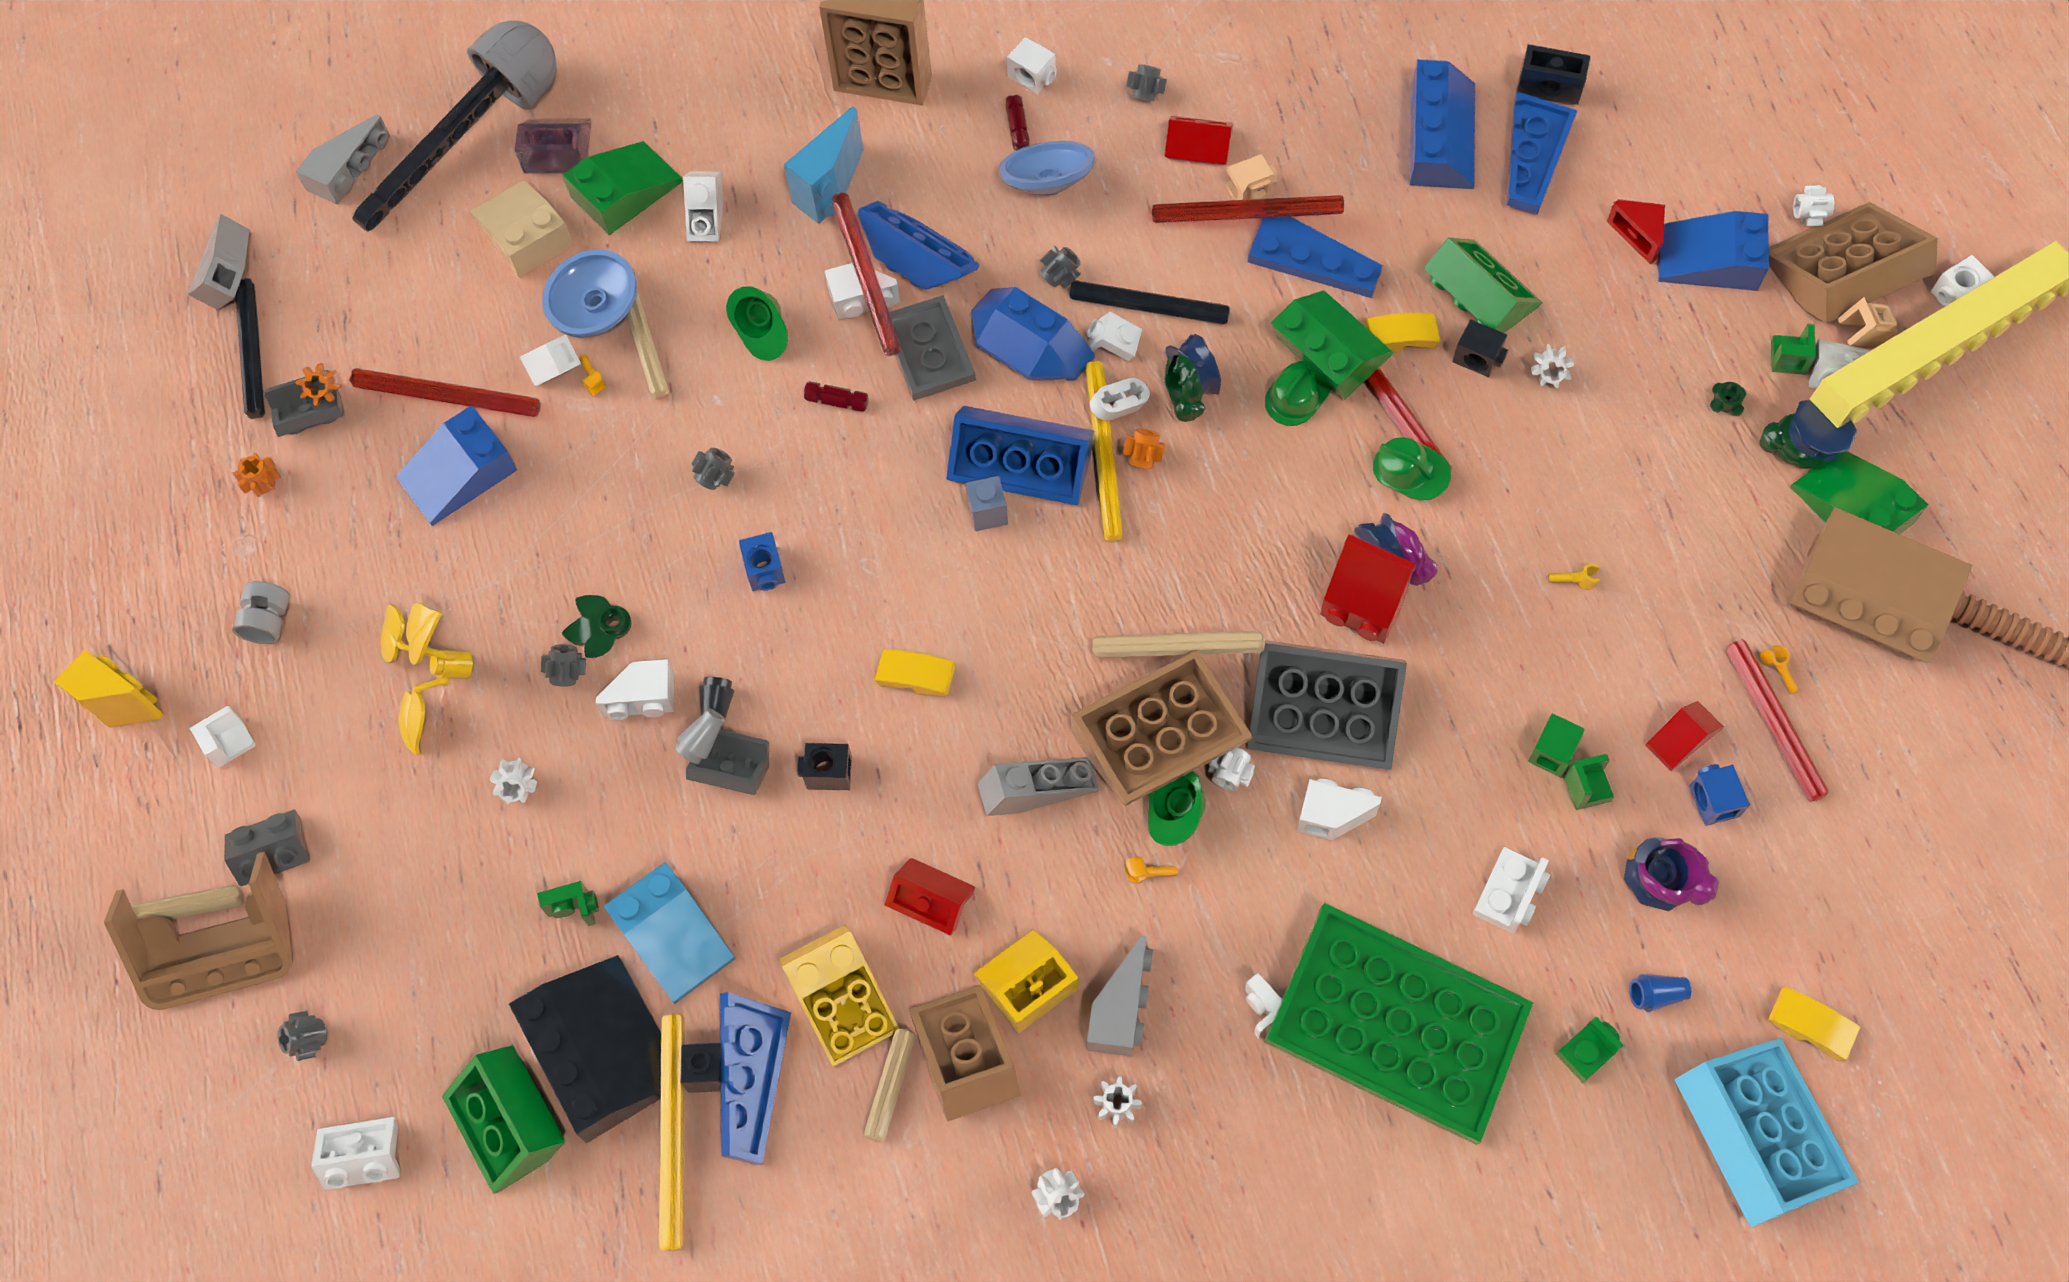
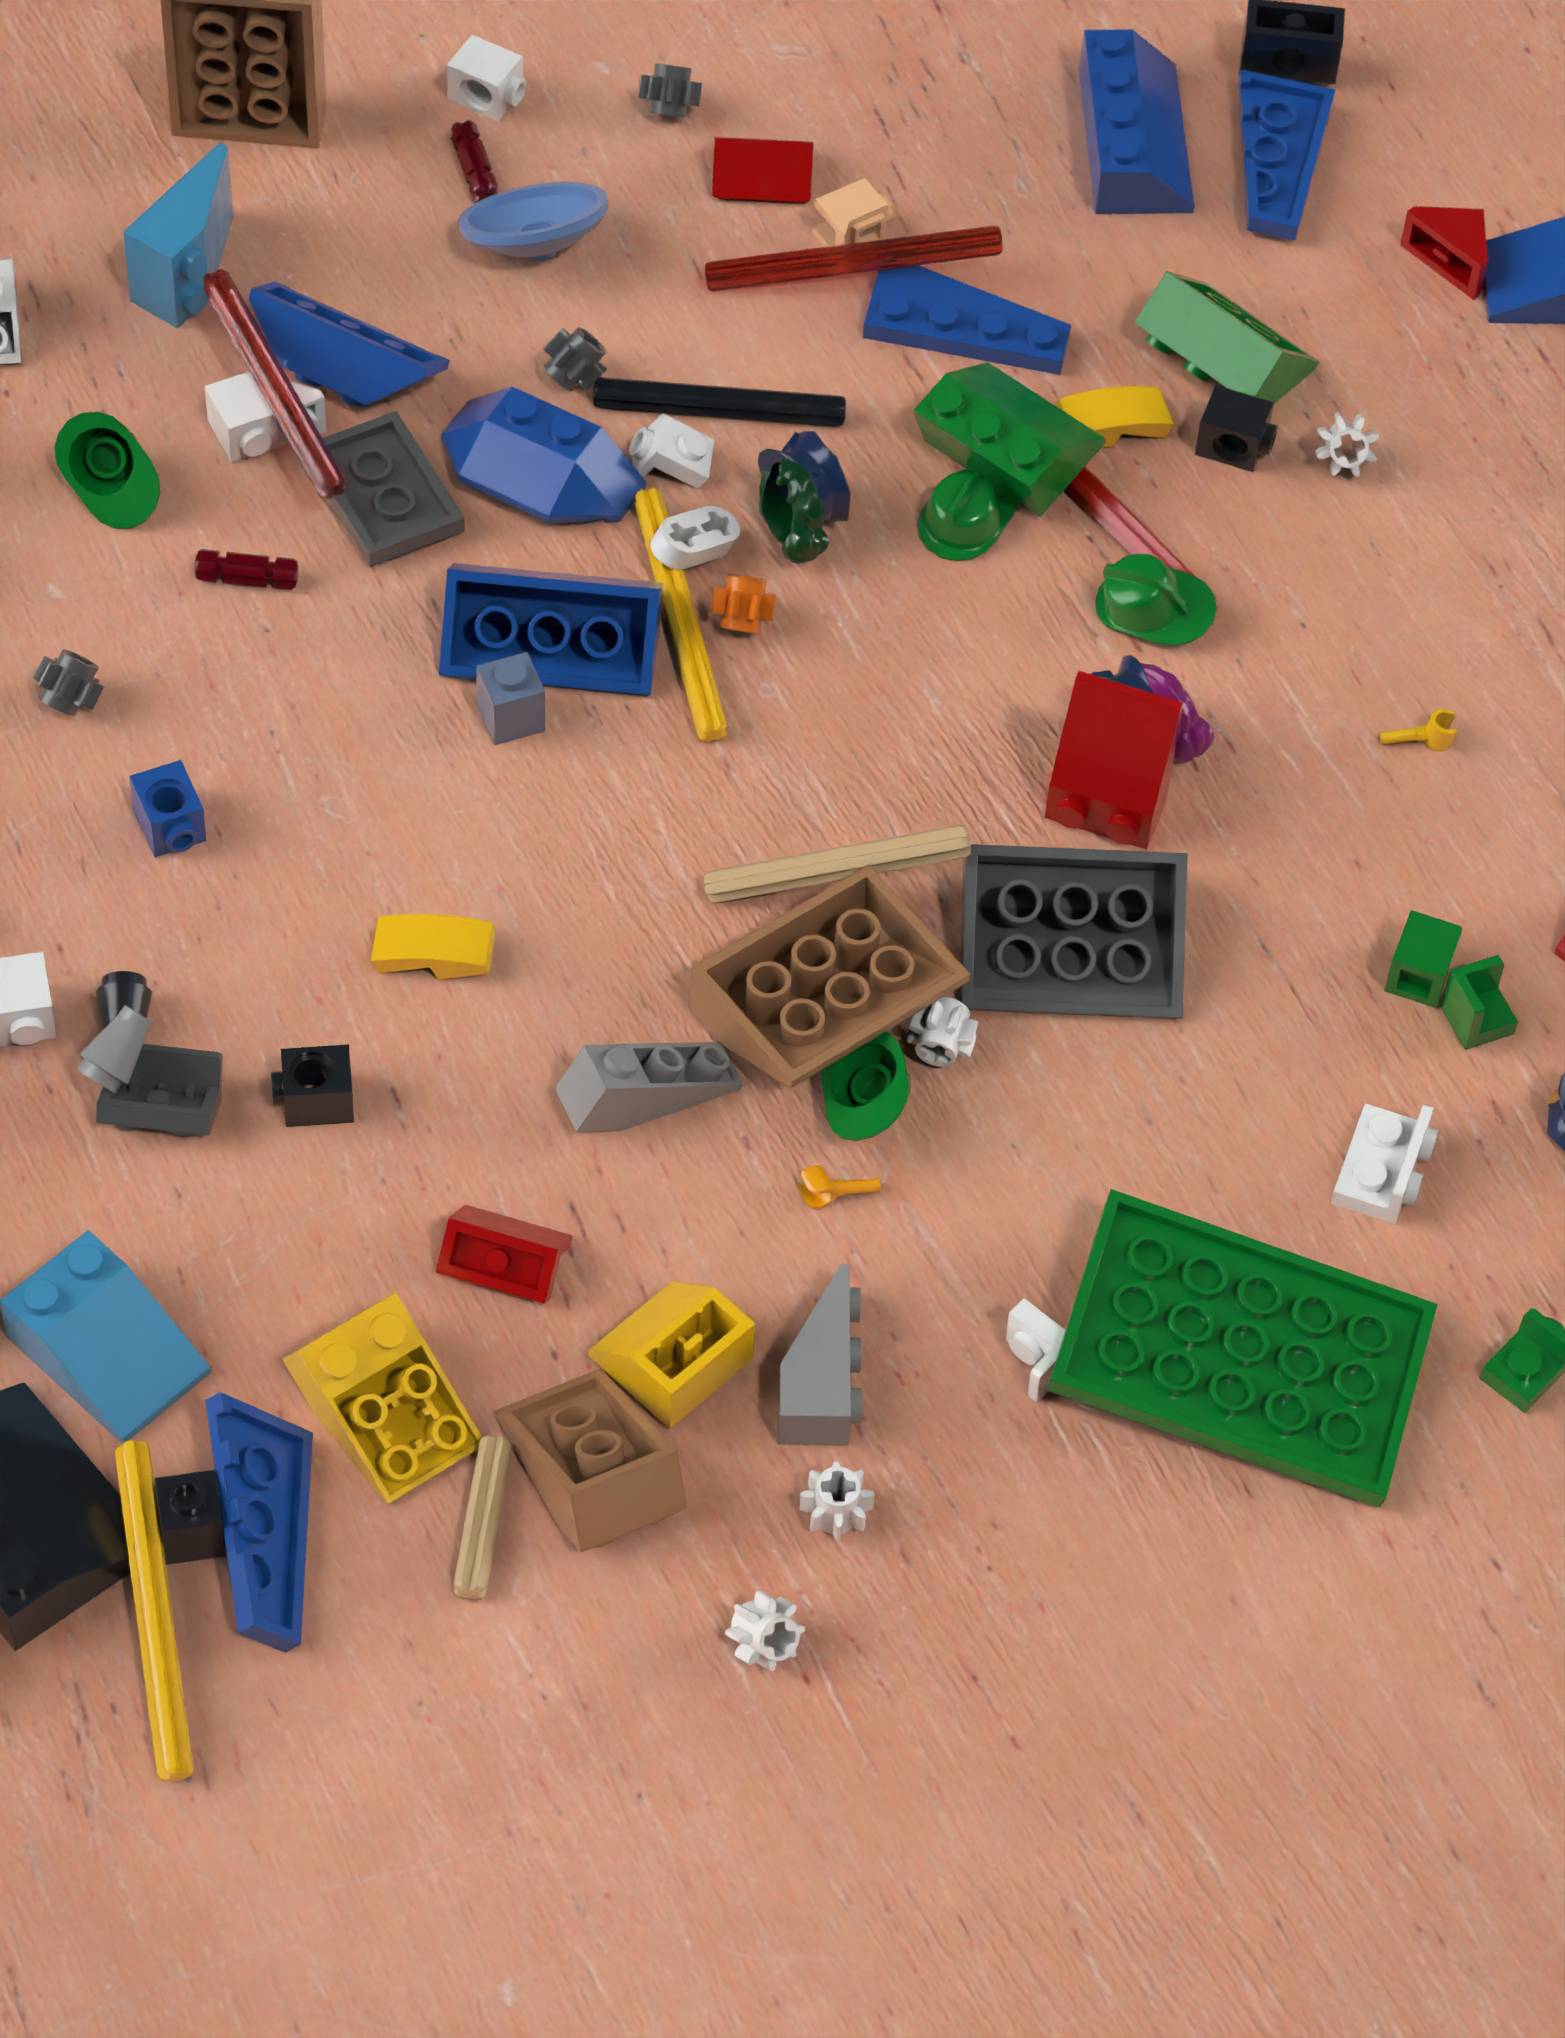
camera: 15 degrees left, 10 degrees down
white slope [1297,779,1382,841] -> none

